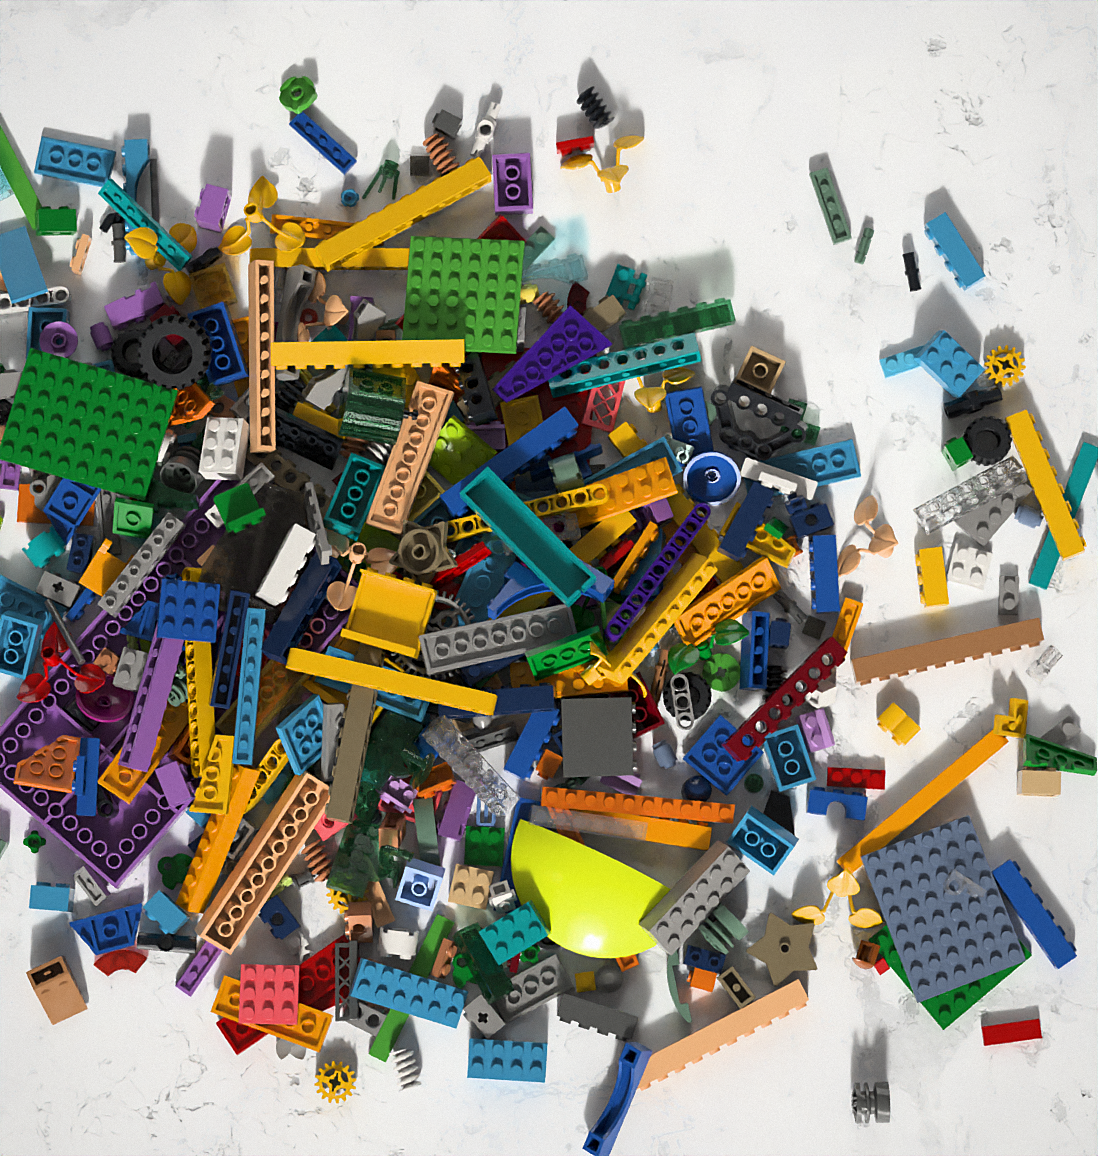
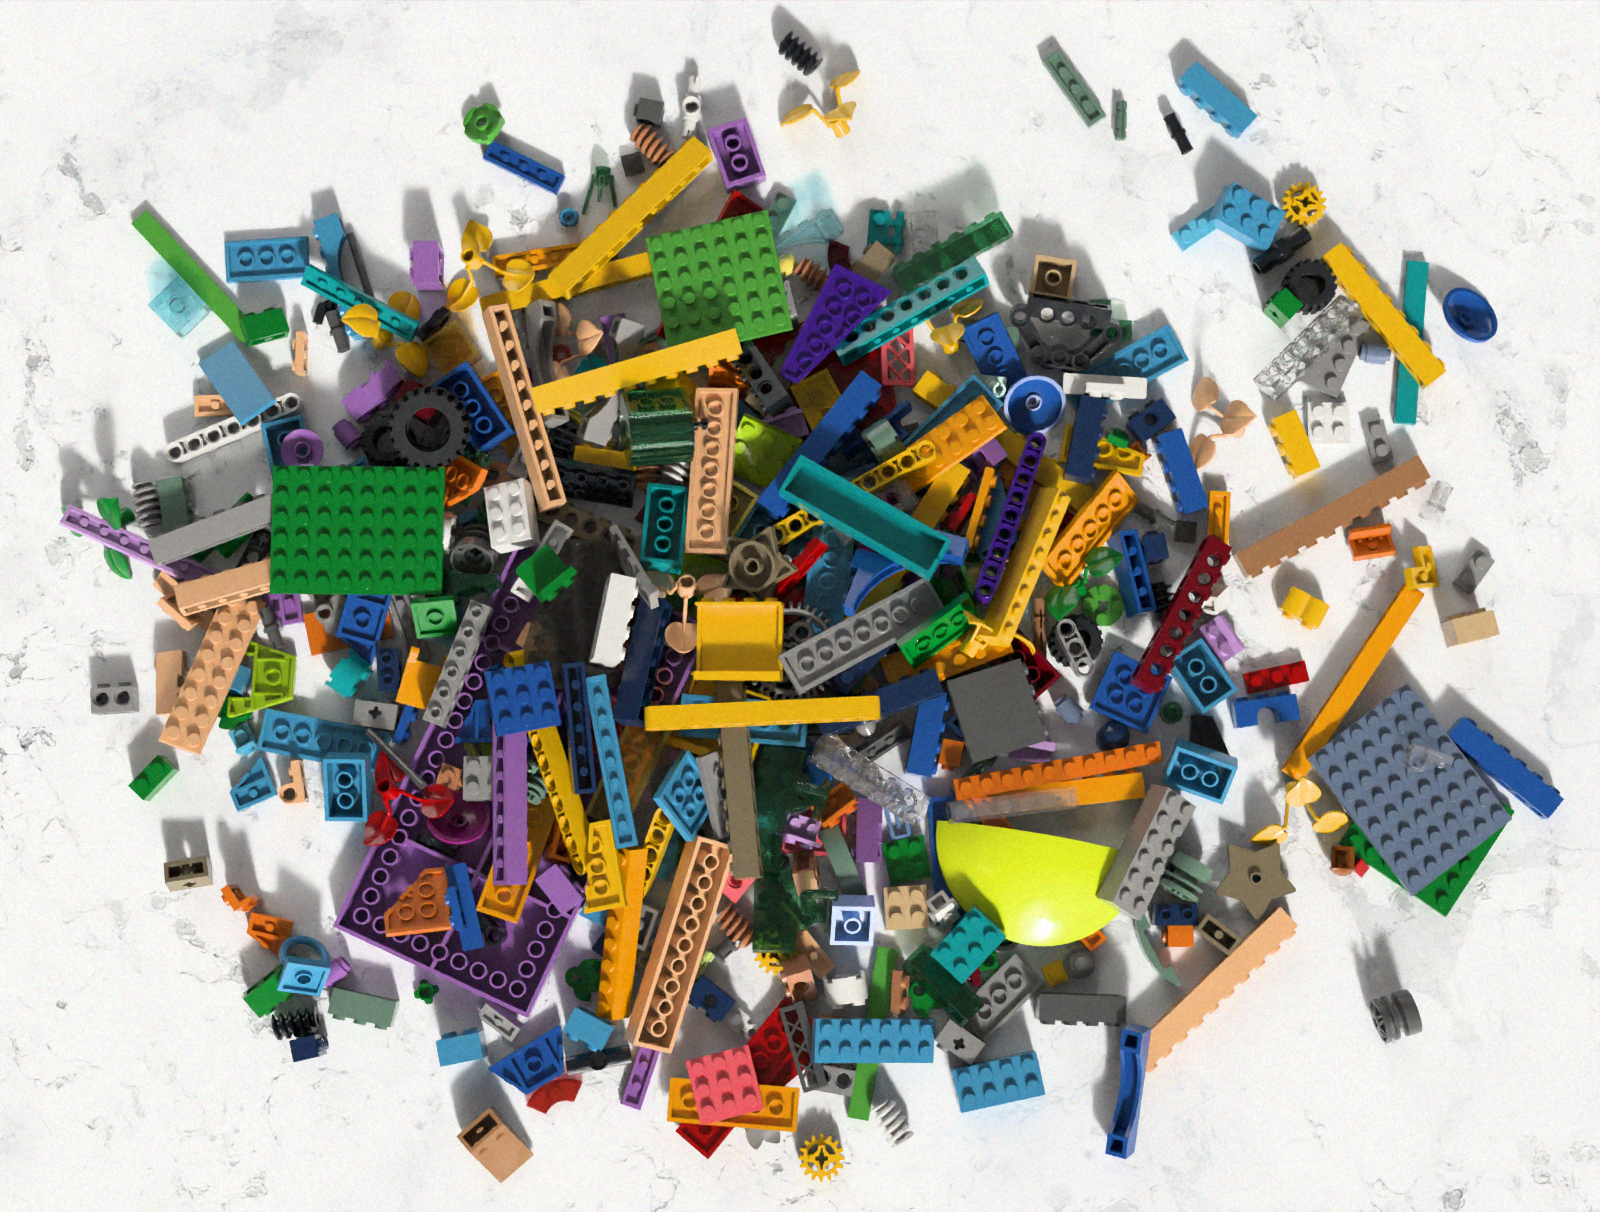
camera: 20 degrees left, 0 degrees up
red plate [556,136,594,156] -> none
dark blue gear [784,492,807,517] -> none
red tile [981,1019,1042,1046] -> none
green wing [1023,734,1097,776] -> none
none -> orange bracket [1347,523,1396,561]

